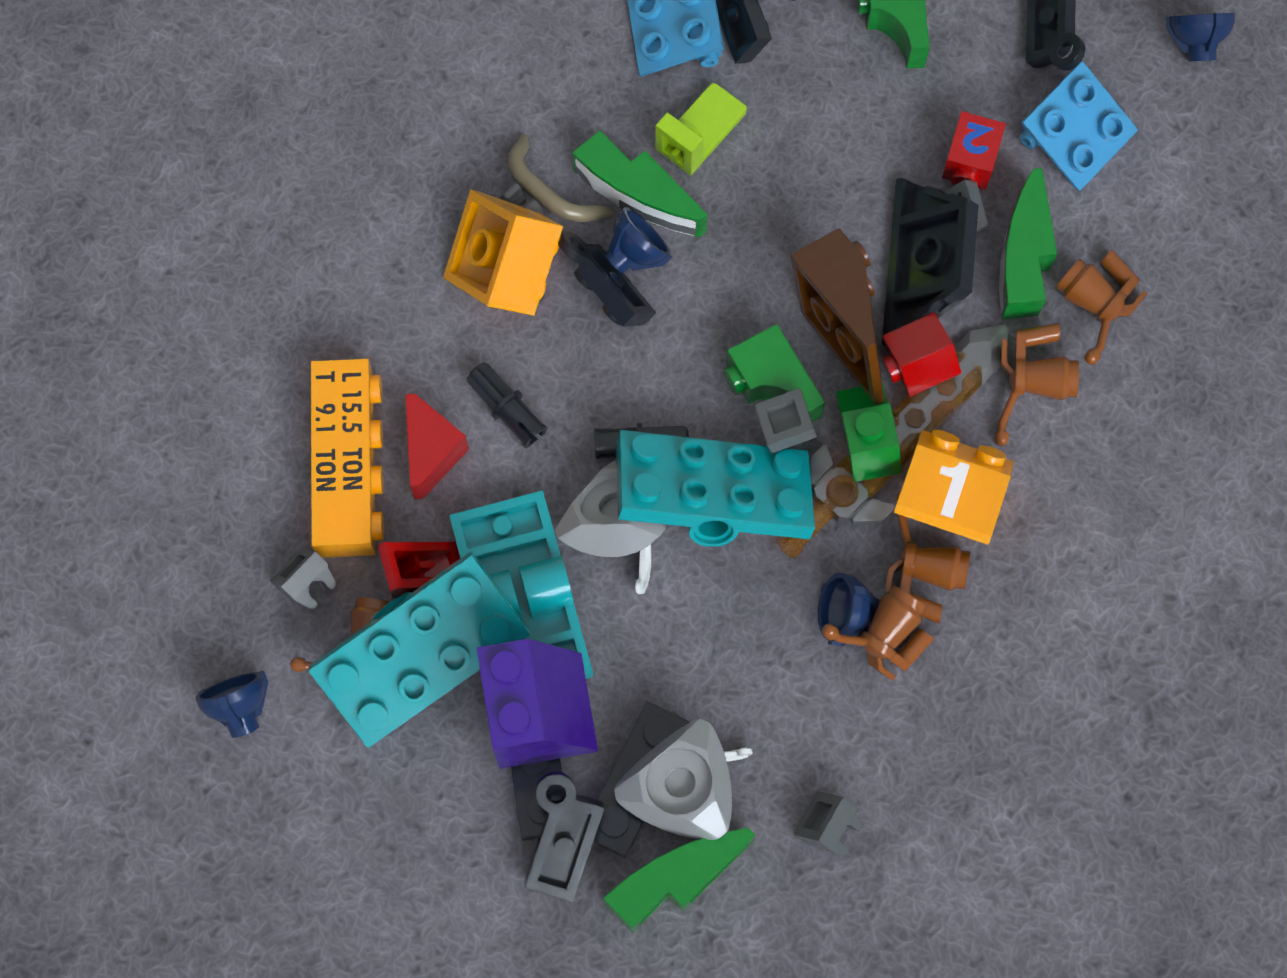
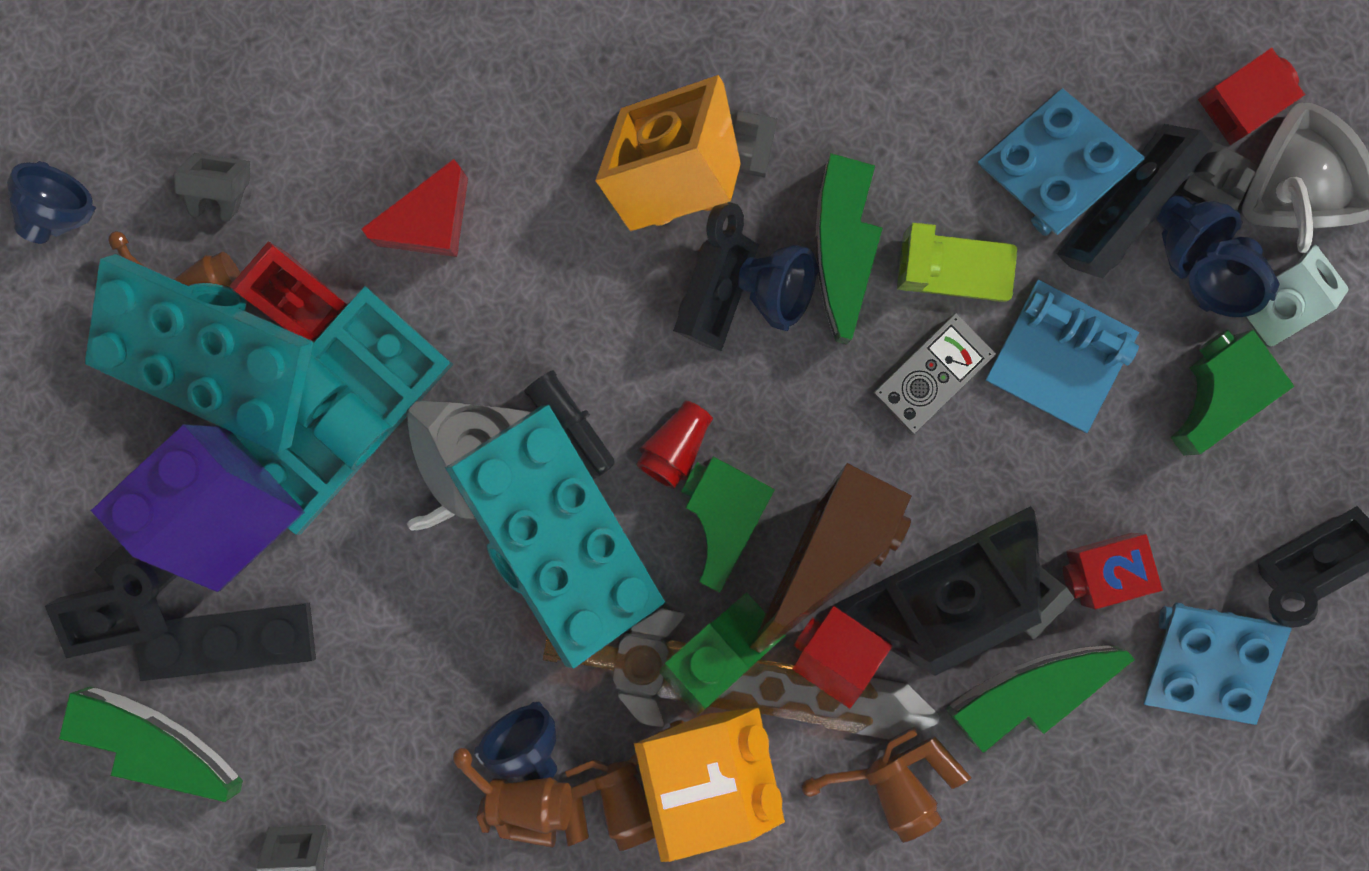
camera: 55 degrees right, 15 degrees up
light orange brick [311,359,384,558] -> none
black axle [467,362,548,448] -> none
dark tan animal [508,133,615,223] -> none
light grey hat [614,719,753,840] -> none
dark grey tile [755,388,817,453] -> none
dark orange piece [1055,249,1147,365] -> none
none -> red cone [636,400,713,489]
none -> tile [872,313,996,434]
none -> dark azure hinge [985,280,1139,433]

